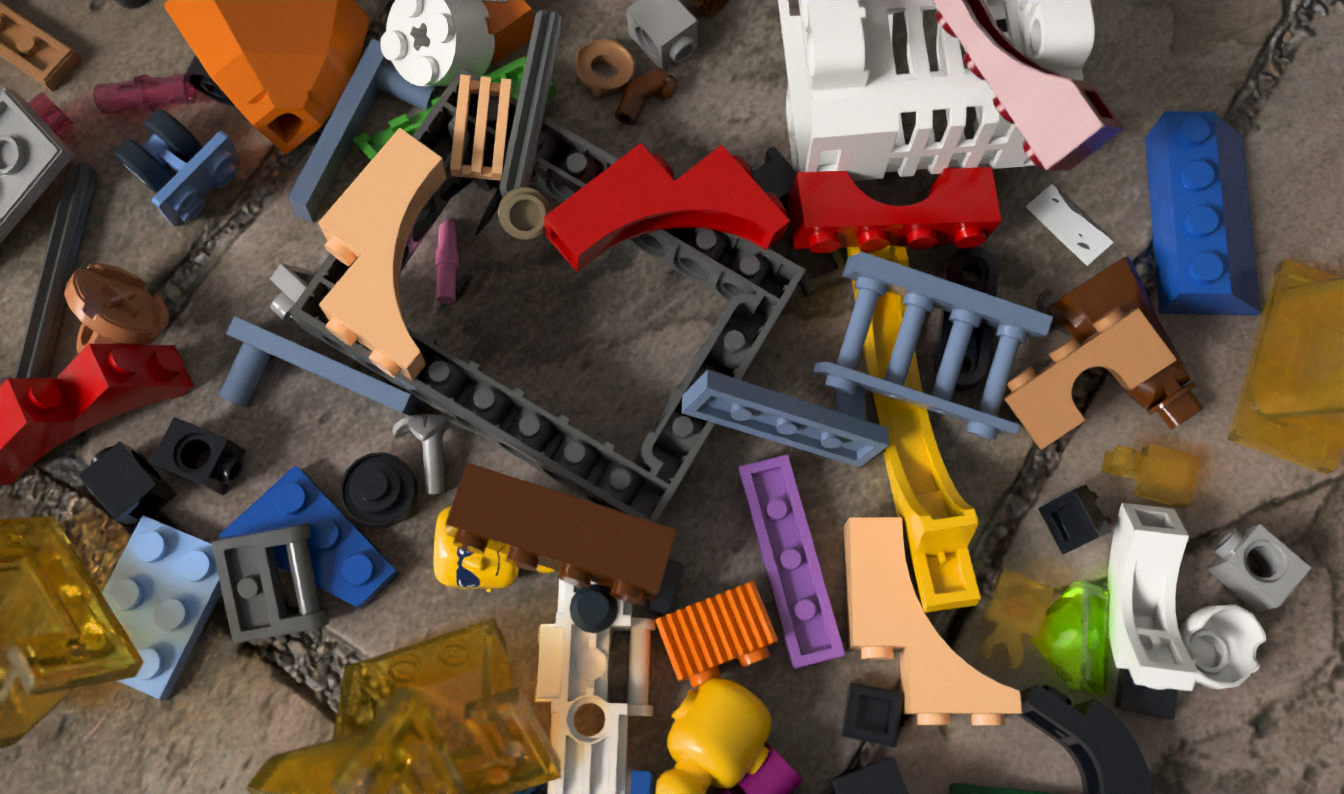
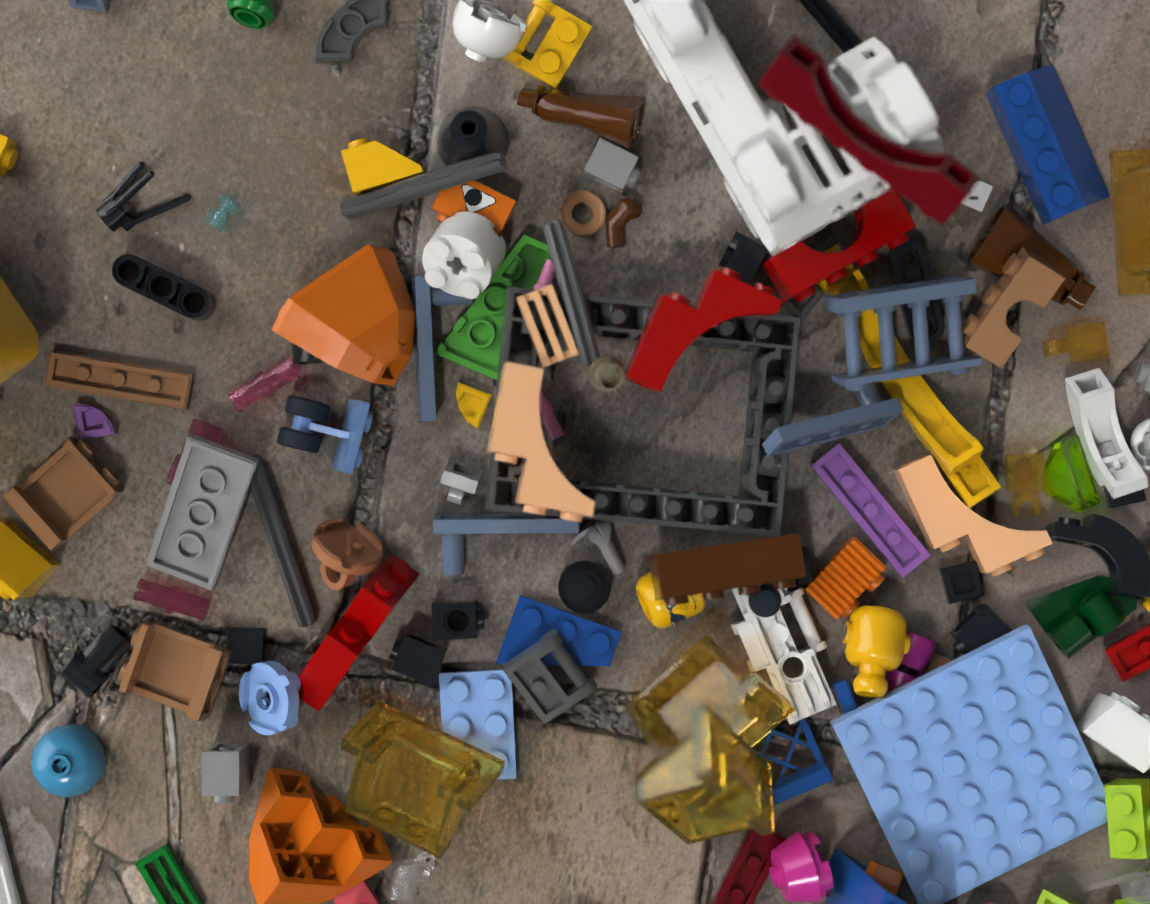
camera: 25 degrees left, 15 degrees up
black tile [1038,484,1112,555] -> none

